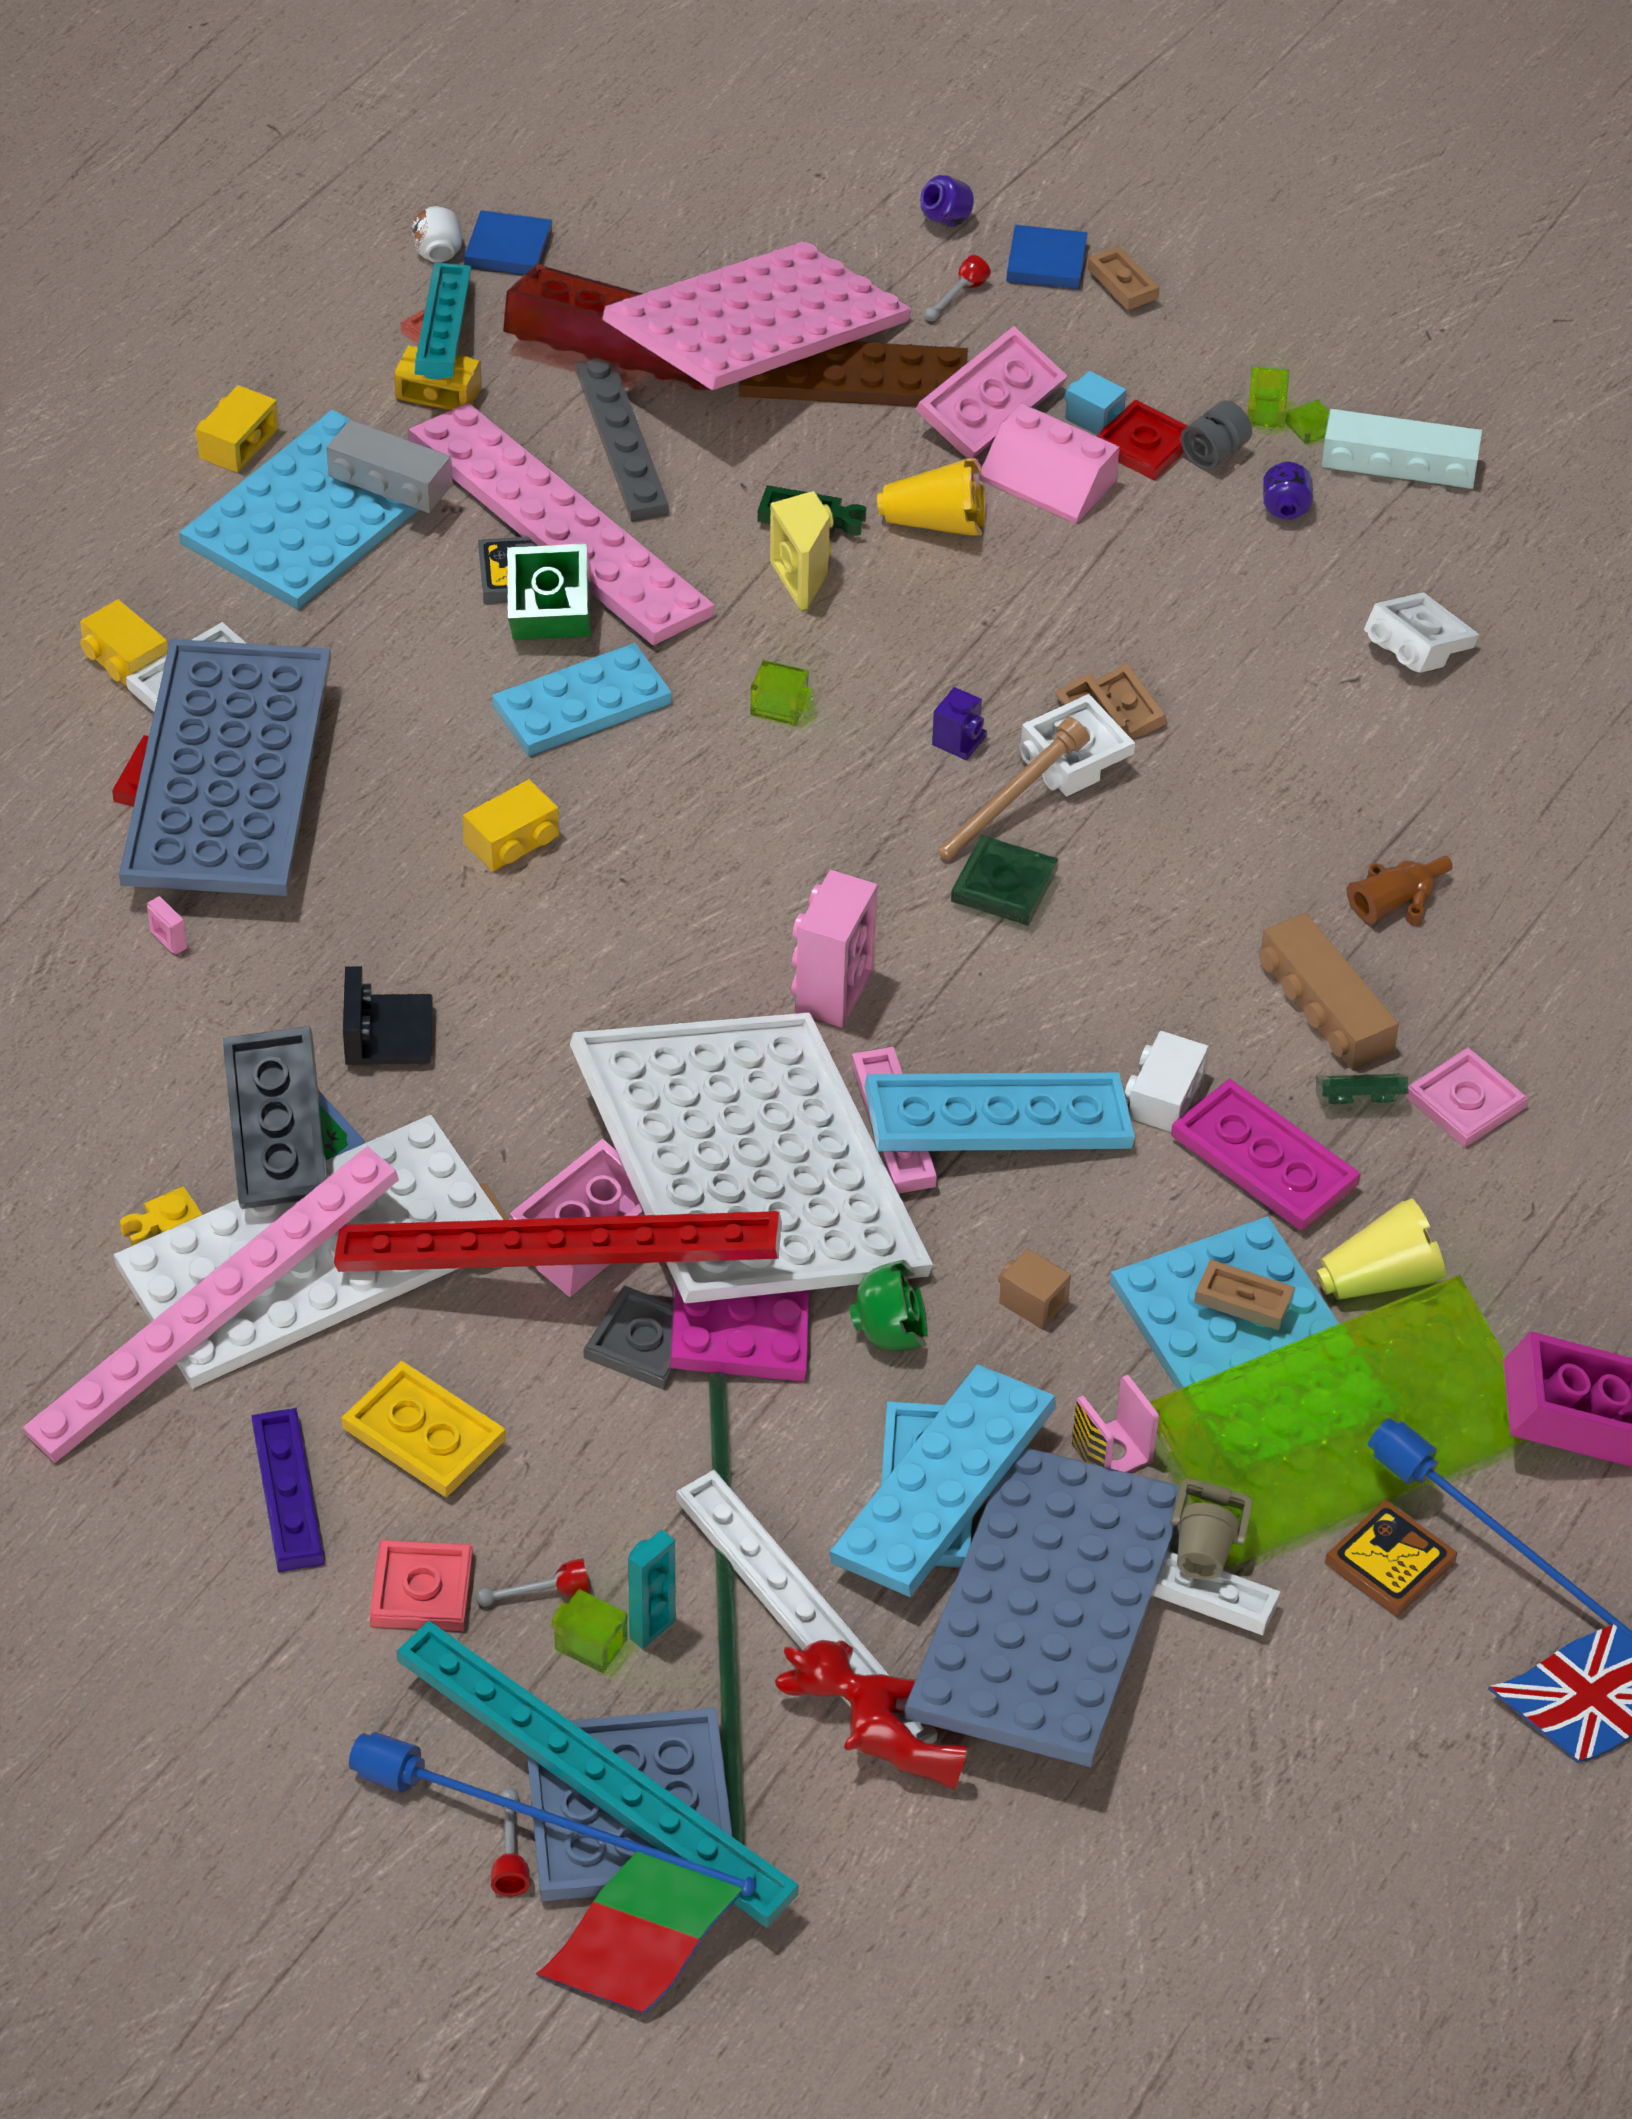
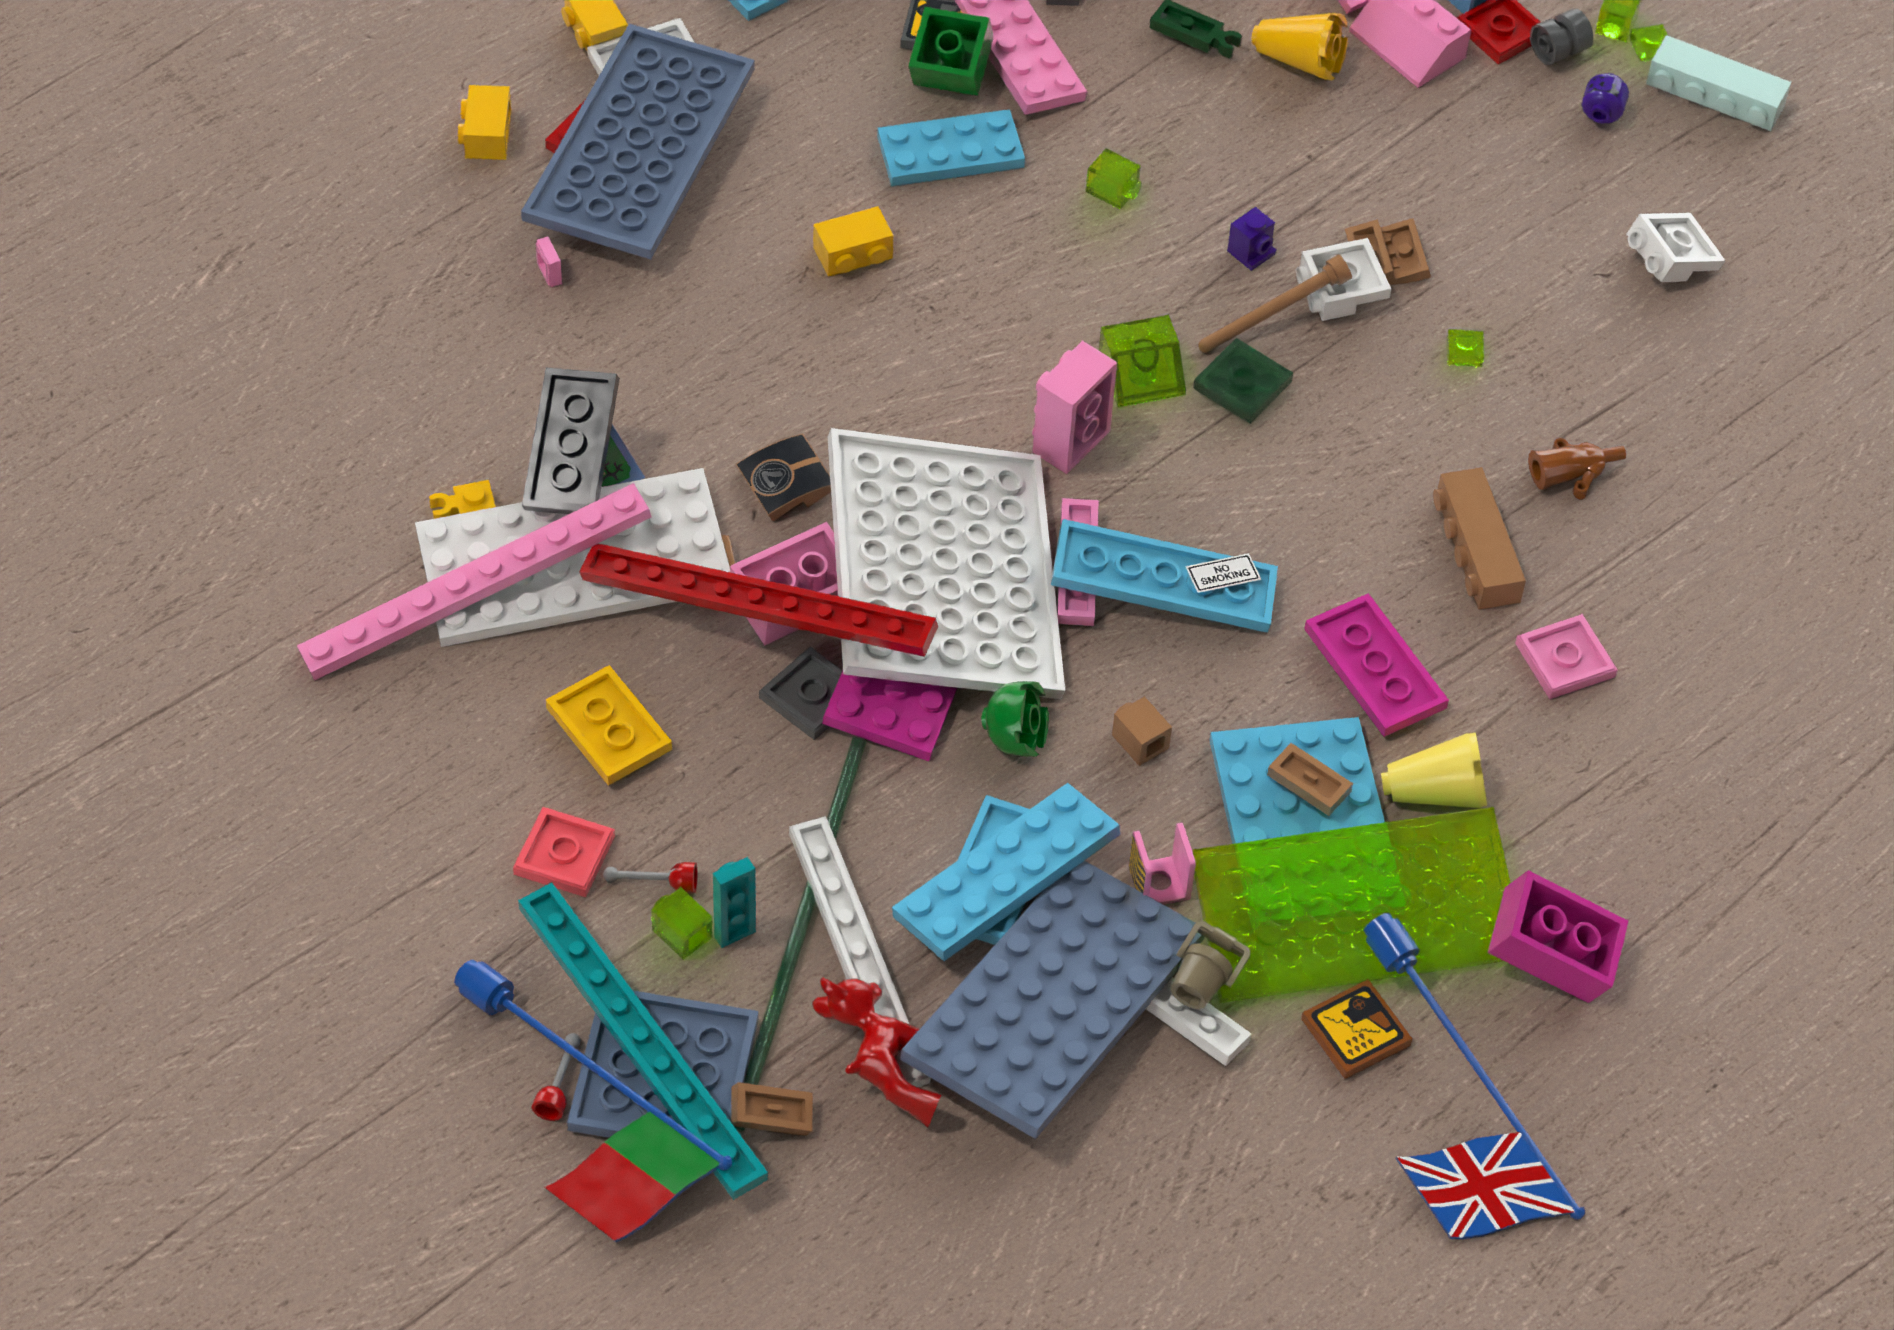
camera: 15 degrees right, 5 degrees up
dark purple tile [251,1408,324,1572] -> none
black bracket [343,966,433,1065] -> none
light yellow slope [770,491,833,611] -> none
white brick [1125,1030,1209,1132] -> none
clear green plate [1316,1073,1409,1104] -> none
none -> yellow brick [458,85,512,160]
none -> medium nougat plate [731,1082,813,1136]
none -> black slope [736,434,831,521]
none -> clear neon green slope [1099,315,1186,407]
none -> white sticker [1185,553,1261,593]
none -> clear neon green plate [1447,329,1484,367]

